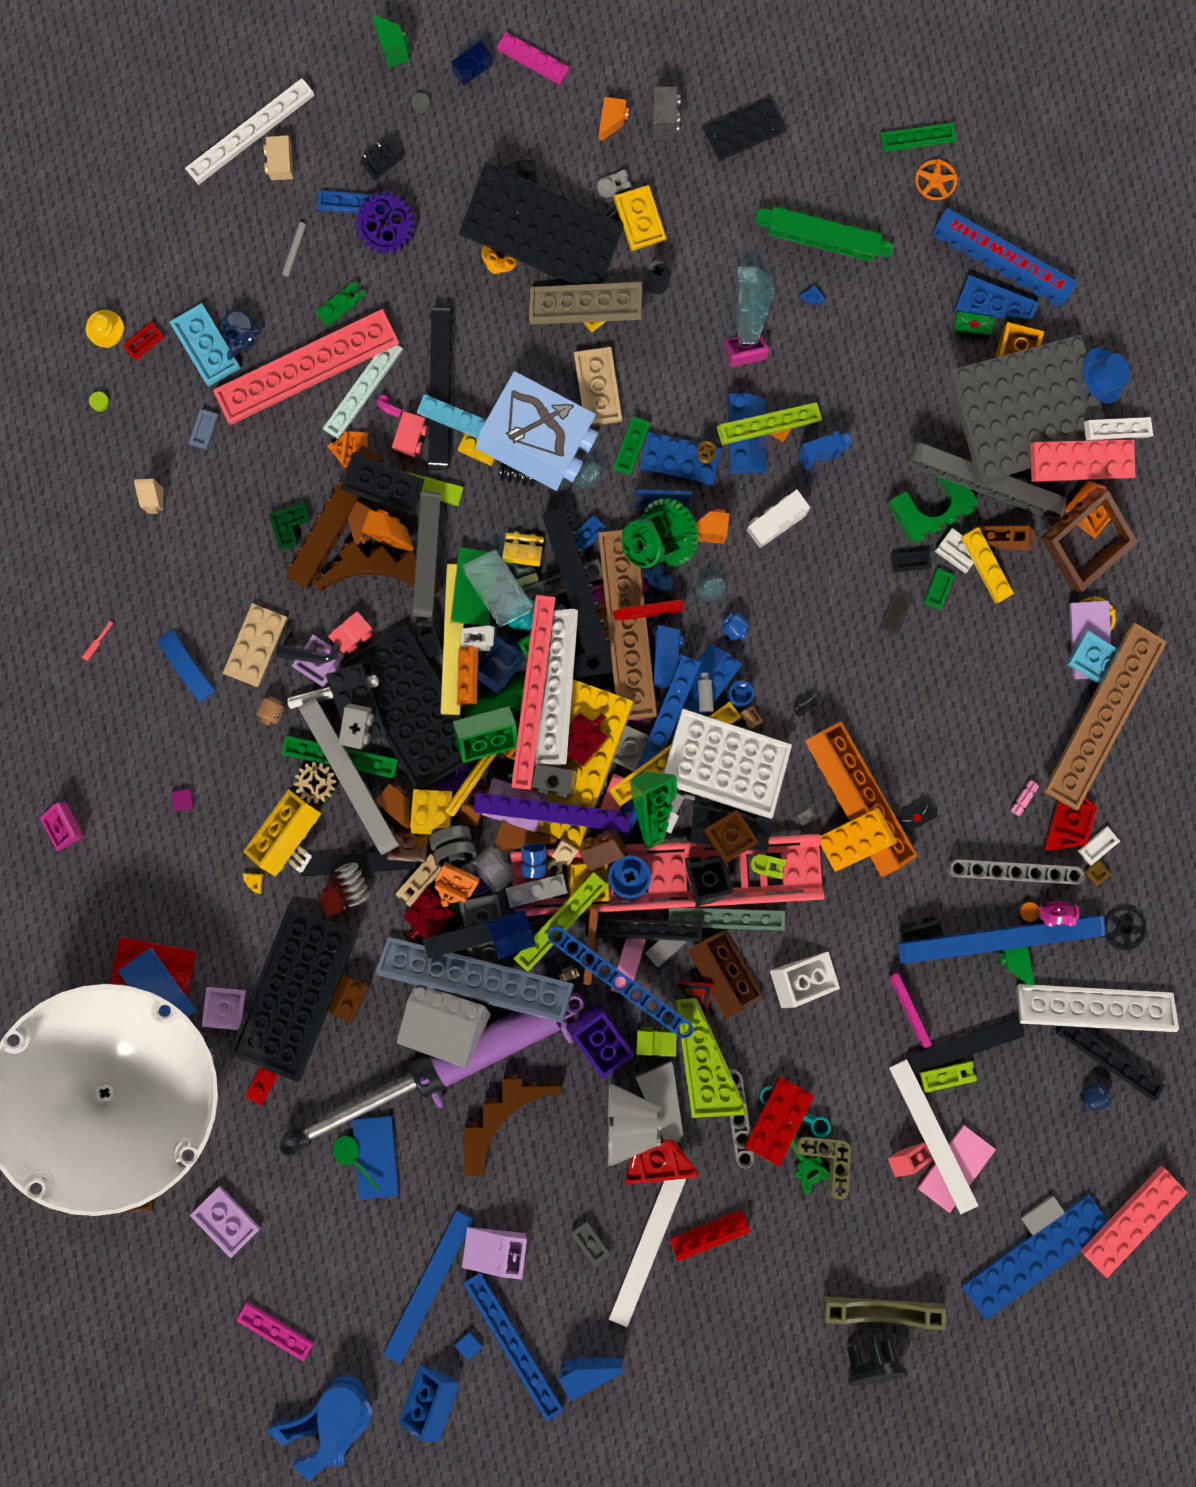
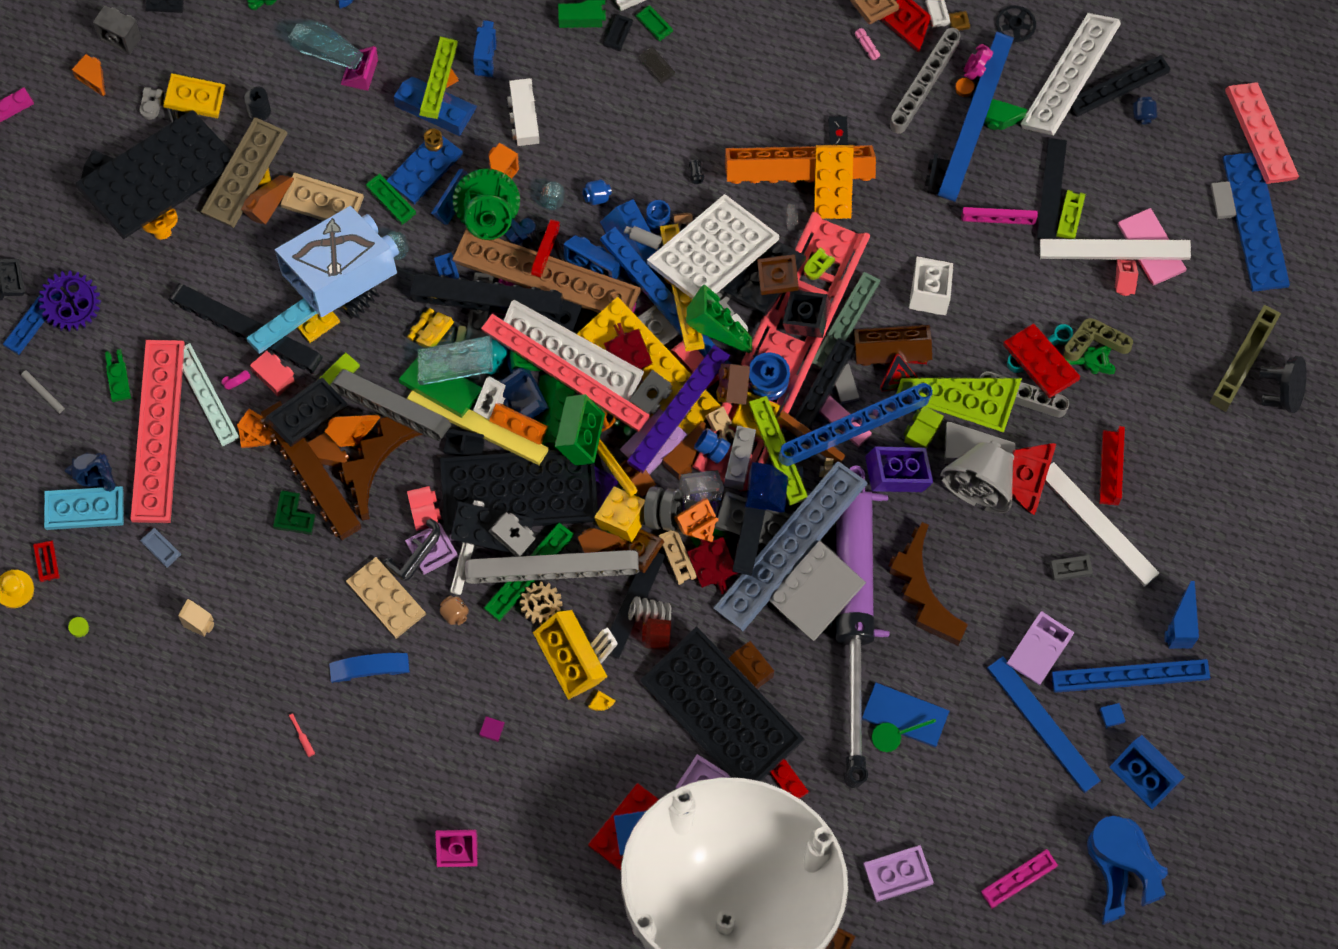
camera: 65 degrees left, 15 degrees down
none -> dark orange slope [241,175,294,225]

